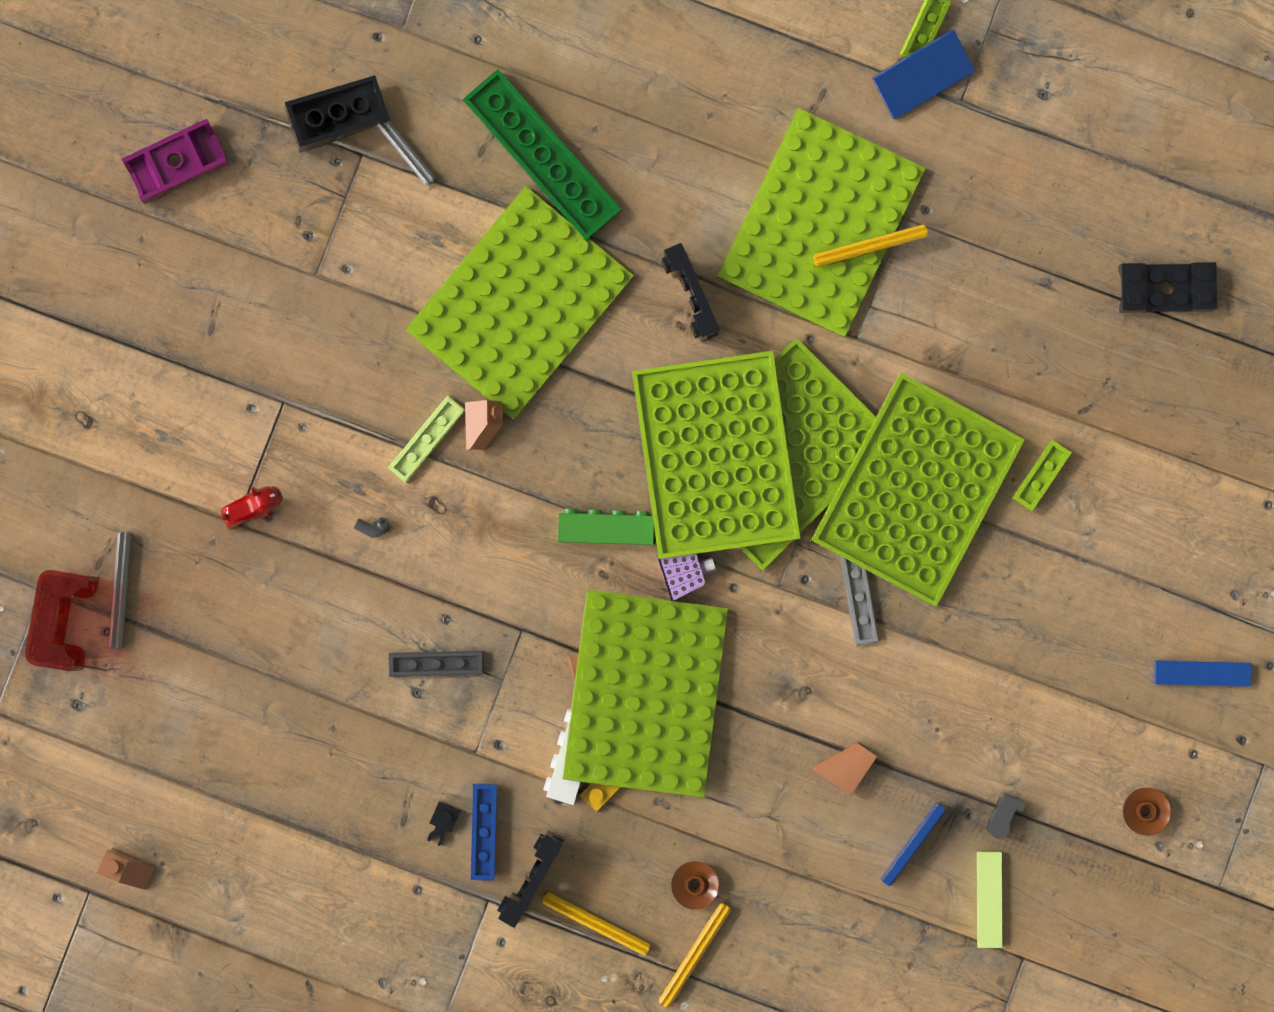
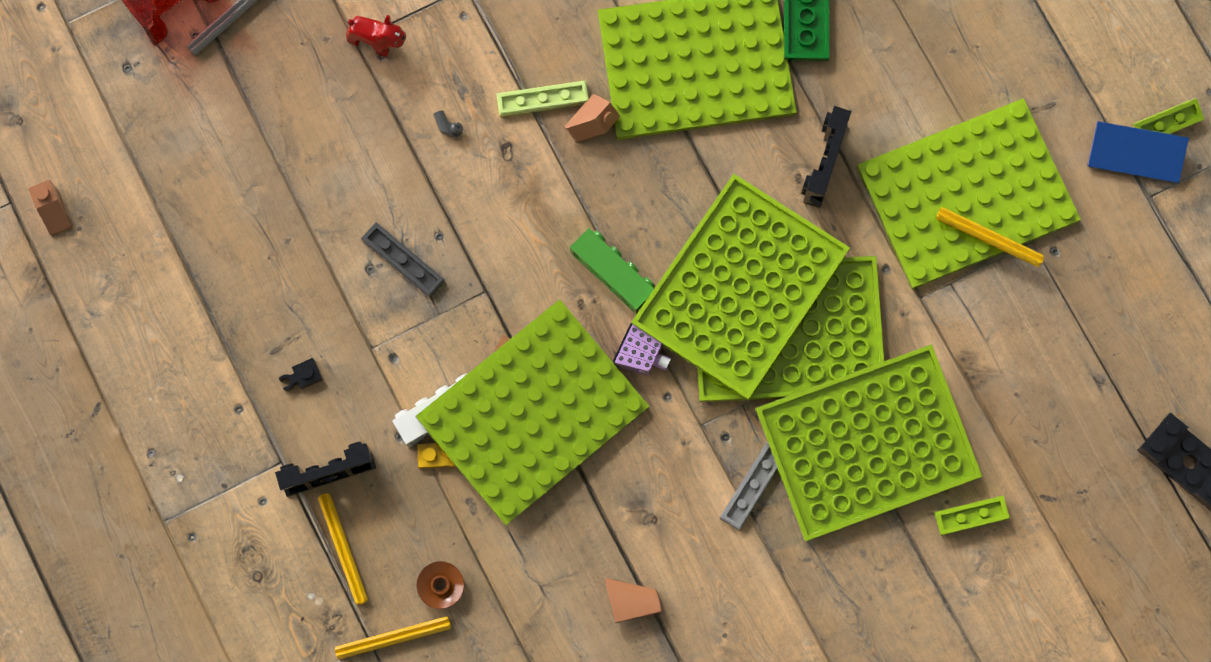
camera: 40 degrees right, 10 degrees down
blue plate [471,784,497,880] -> none

